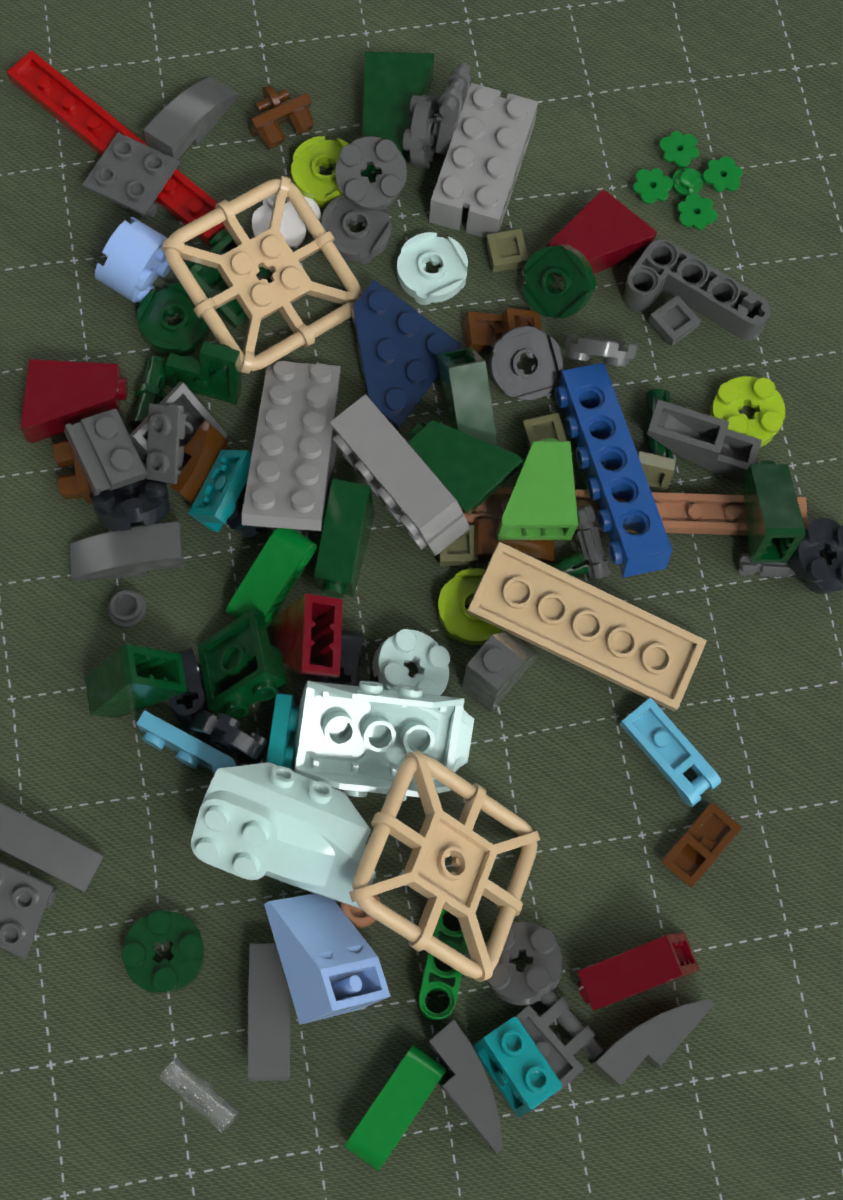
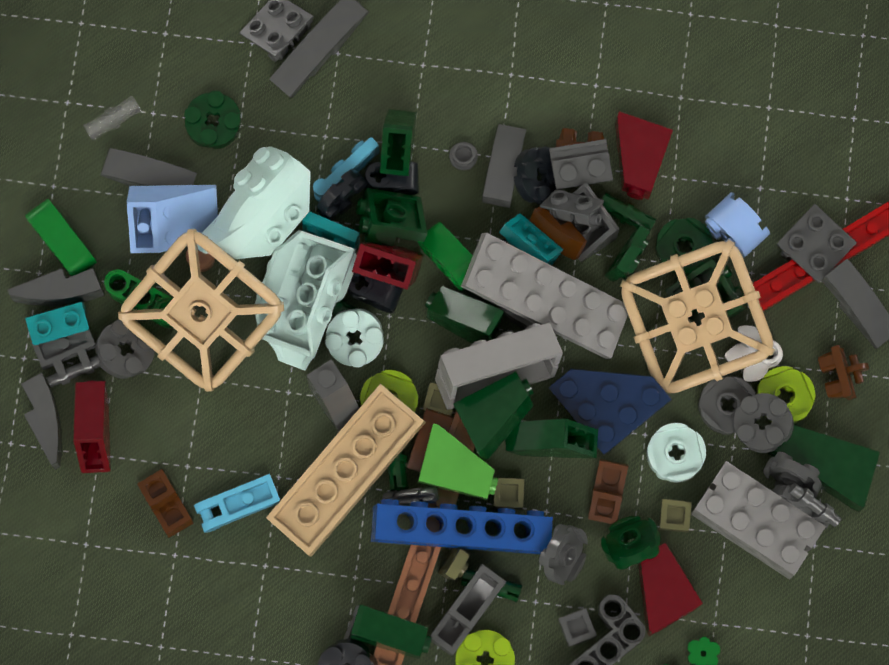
camera: 110 degrees right, 5 degrees up
black plate [489,326,563,400] -> none

